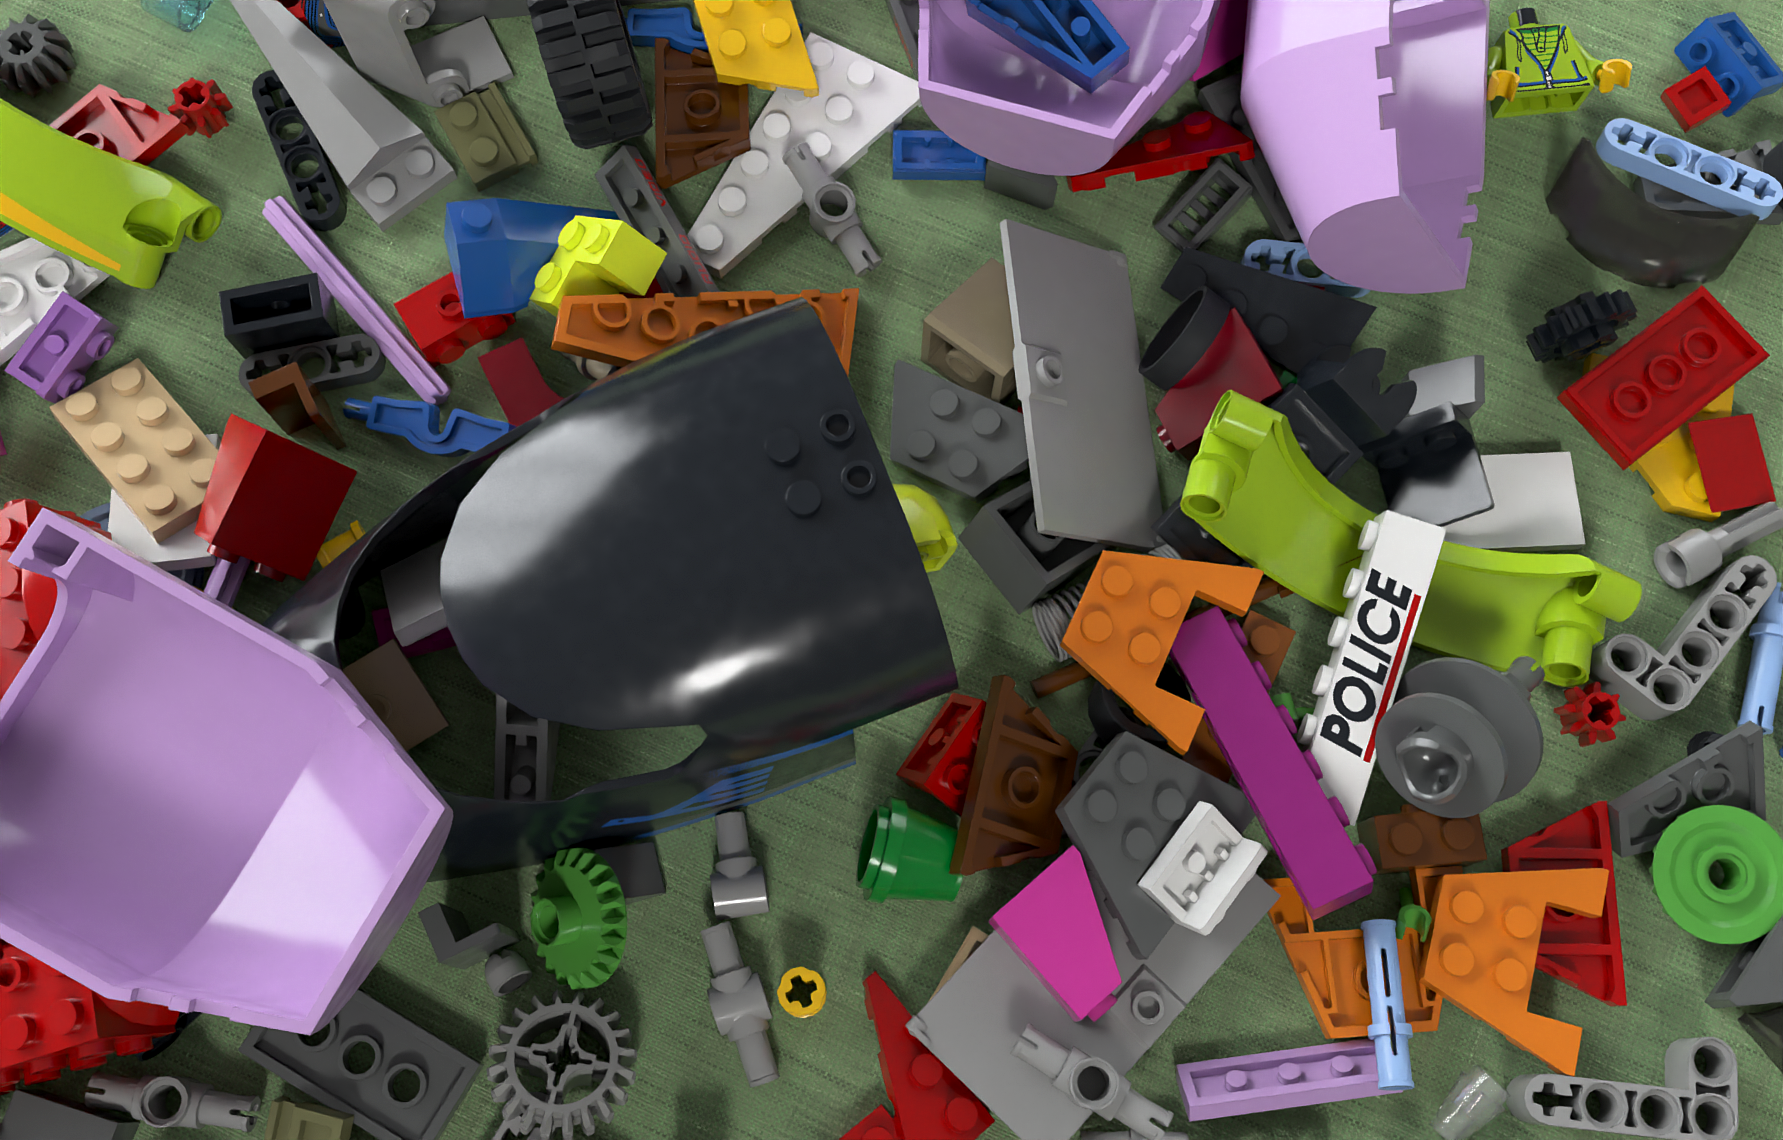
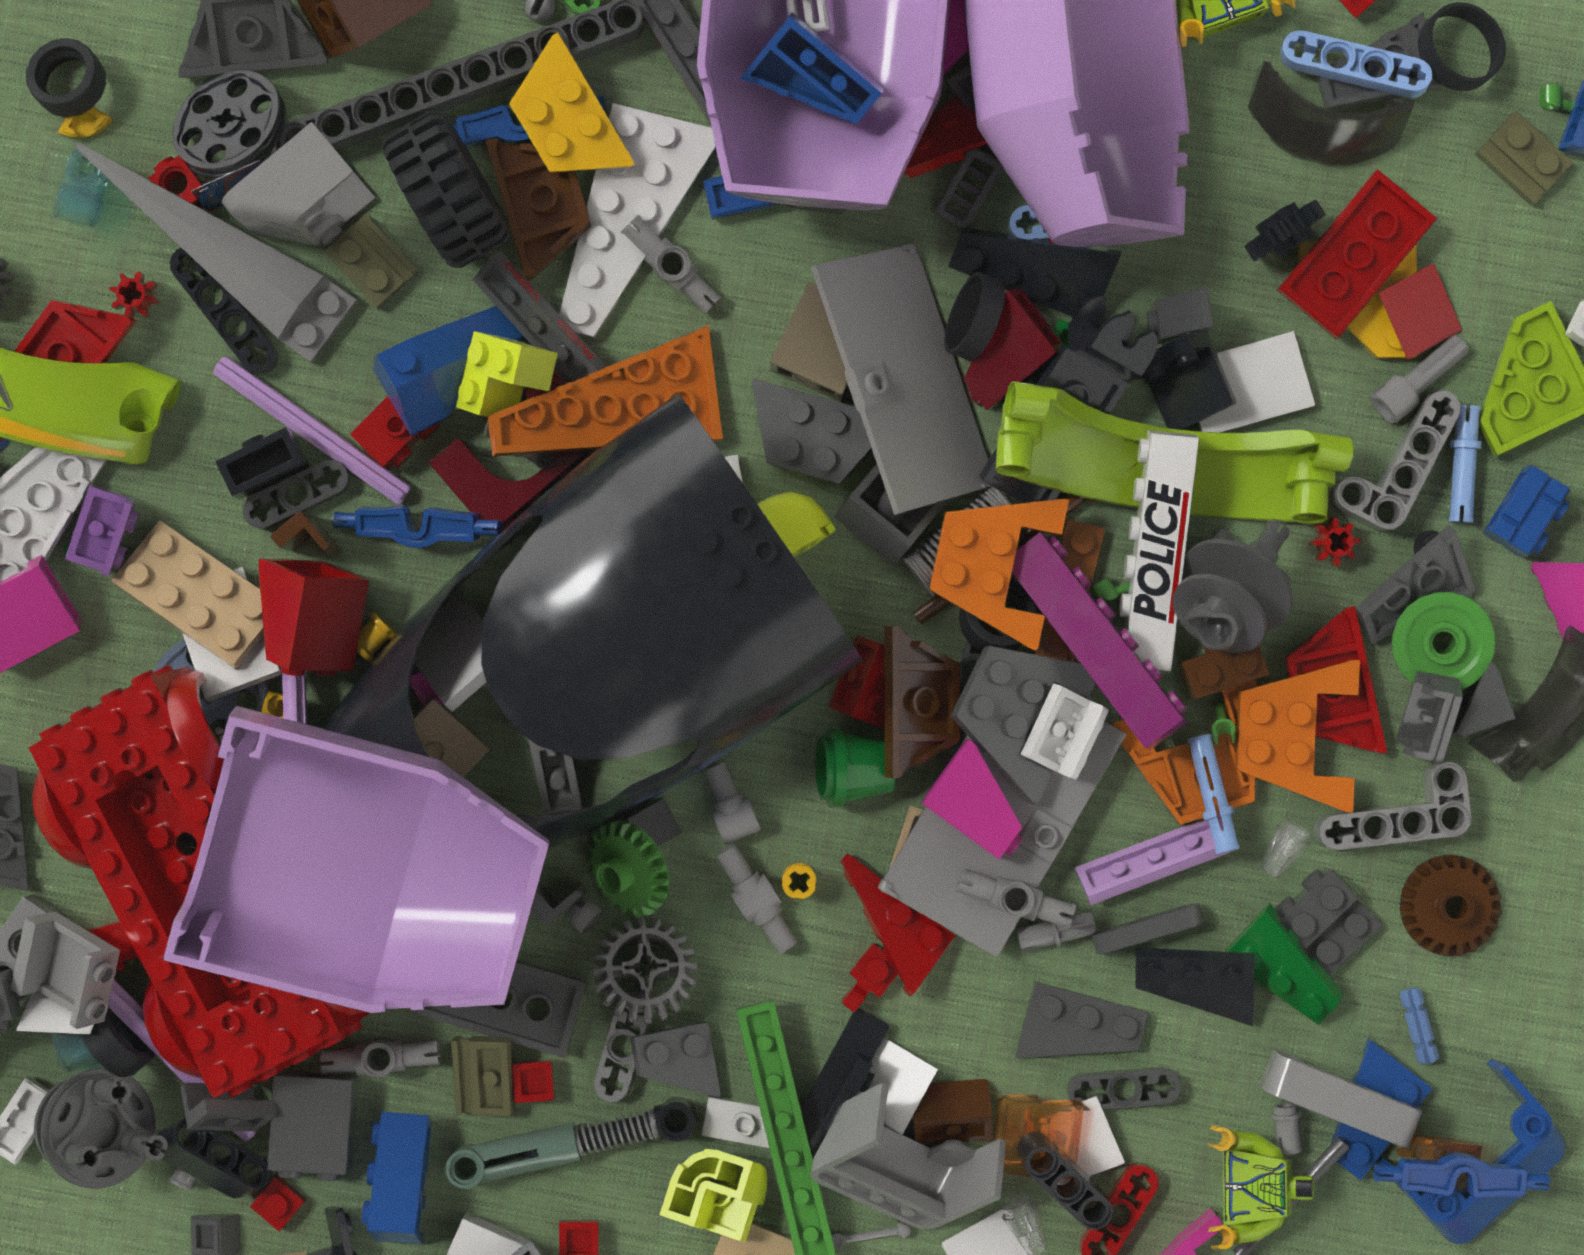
camera: 10 degrees left, 15 degrees up
none -> dark grey hinge [1396,670,1463,764]

